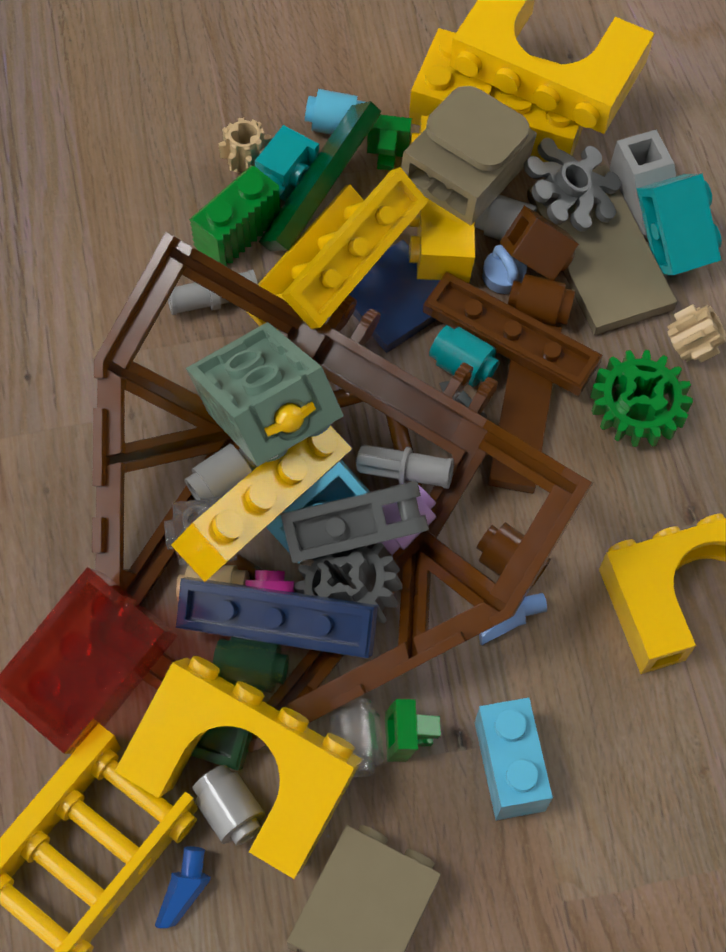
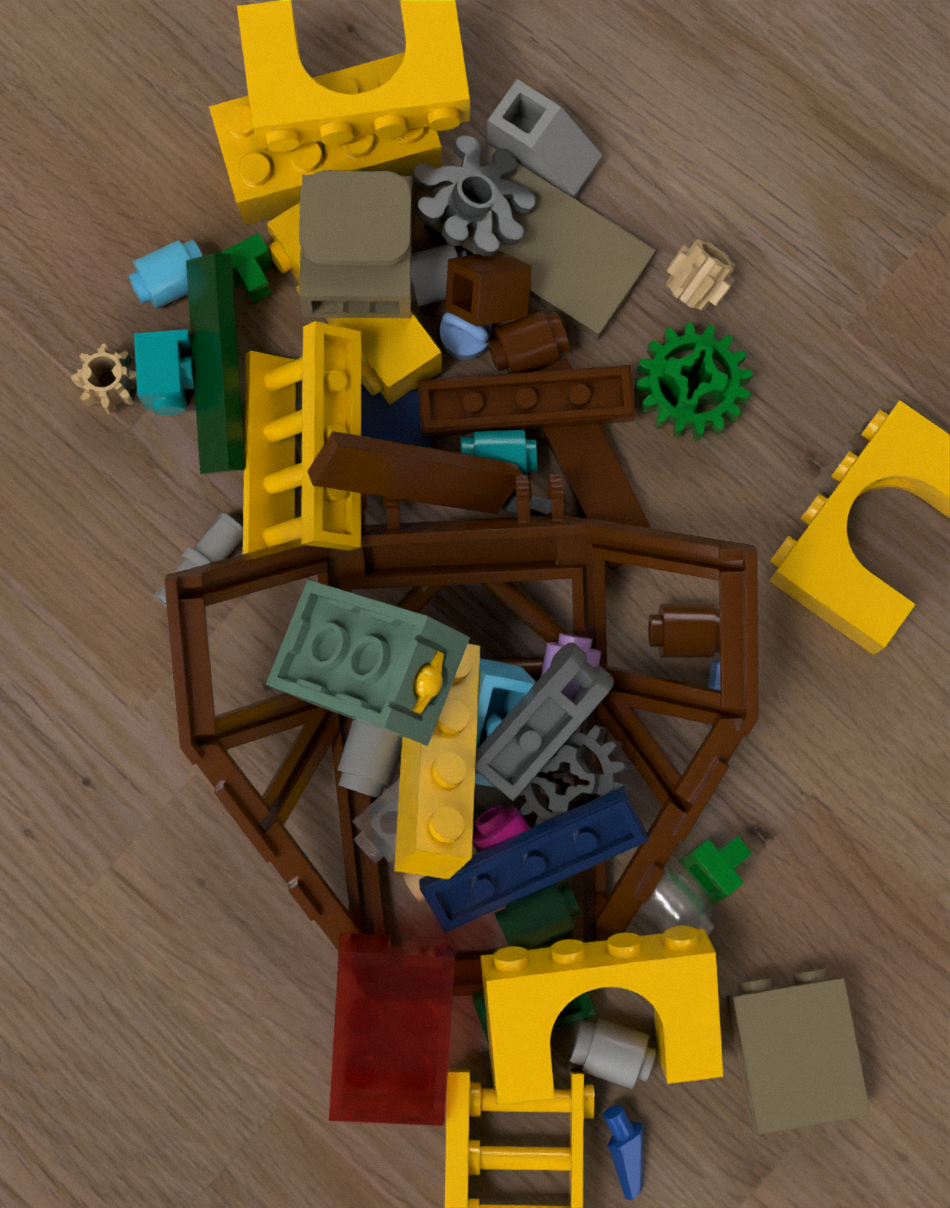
camera: 35 degrees left, 15 degrees up
green brick [189,166,281,267] -> none
light grey axle [356,445,454,489] -> none
medium azure brick [474,698,553,820] -> none
teal brick [636,173,722,275] -> none
none -> reddish brown tile [307,431,522,515]

